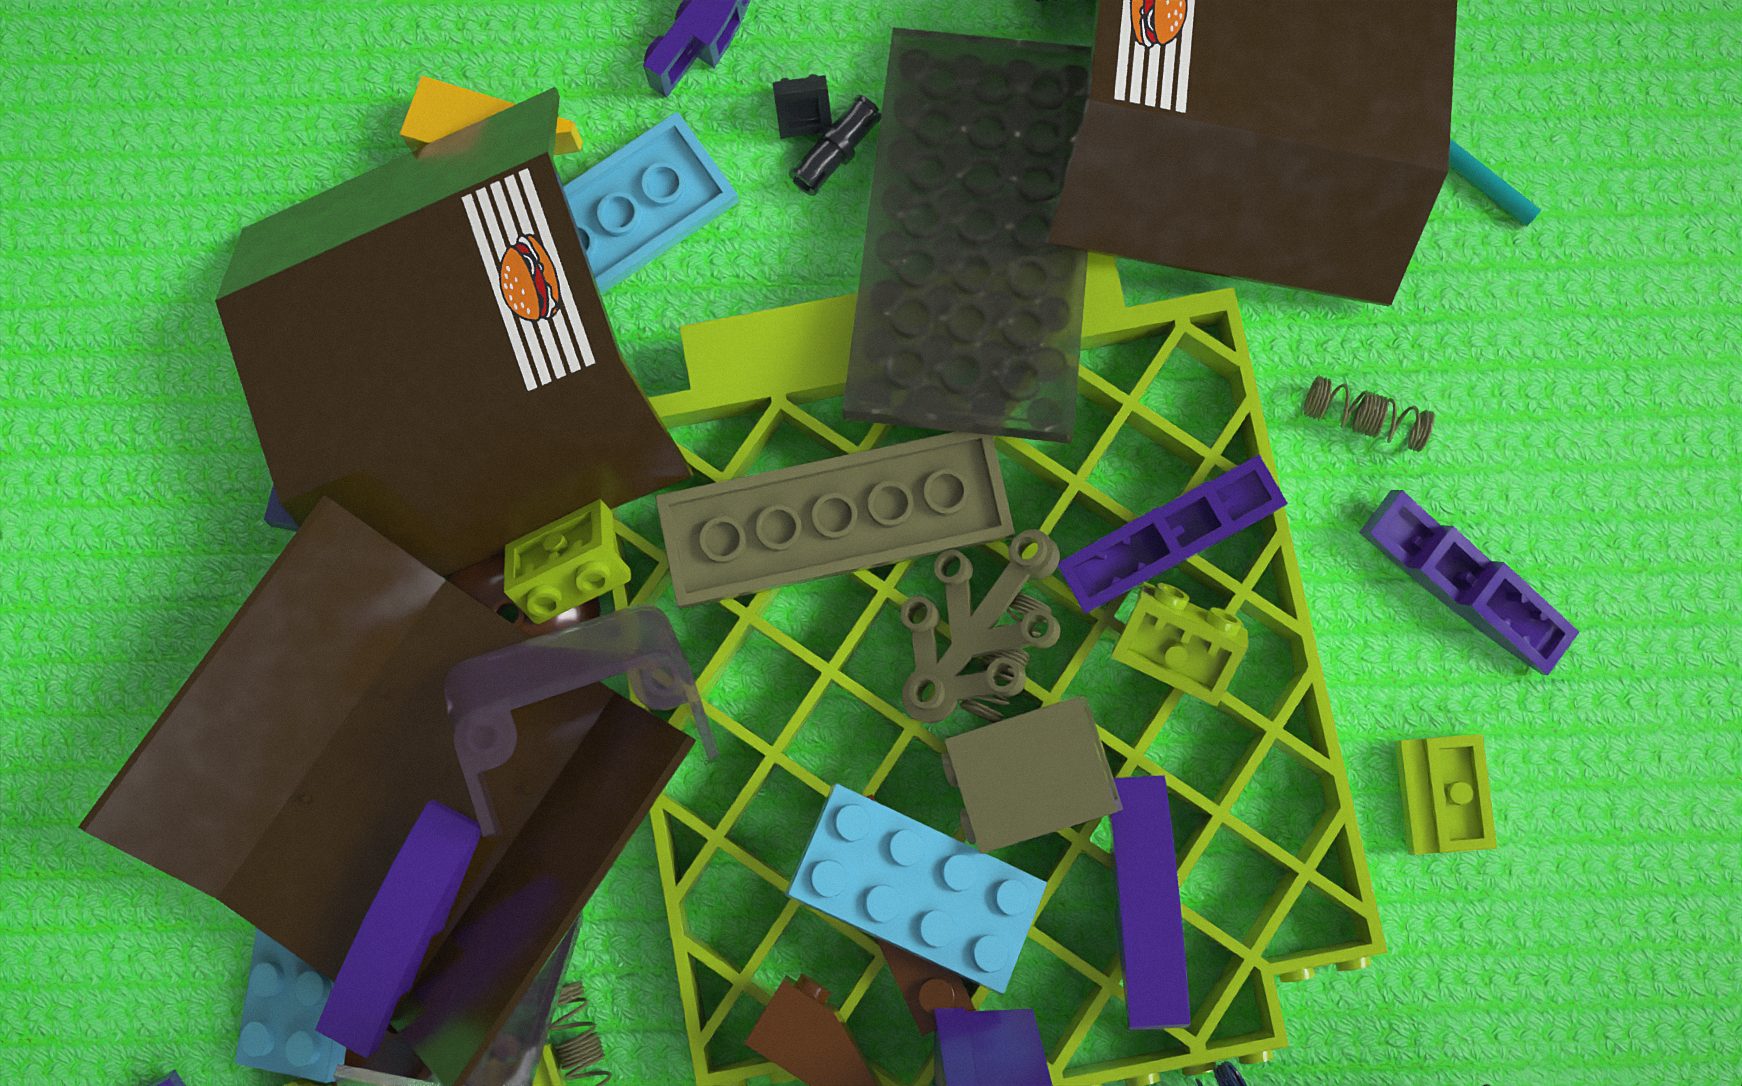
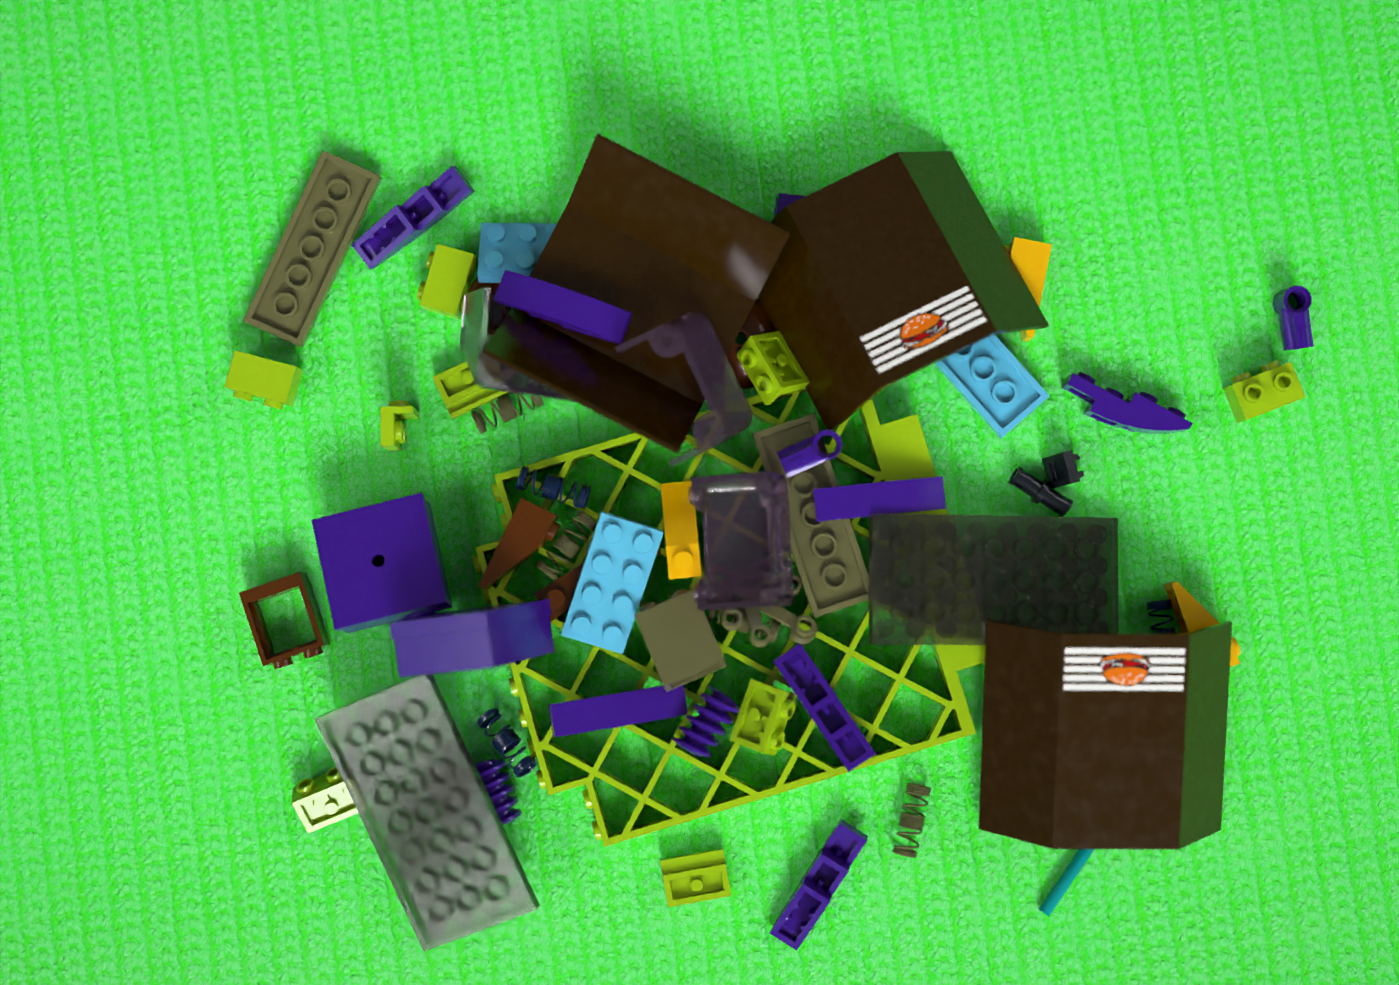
camera: 85 degrees right, 5 degrees up
none -> dark blue piece [516,465,591,510]
none -> olive piece [536,510,597,580]
none -> yellow slope [661,481,702,580]
none -> dark purple piece [672,684,740,757]
none -> clear purple windscreen [688,472,793,610]
none -> dark purple piece [776,430,842,478]
none -> dark purple slope [813,476,946,522]

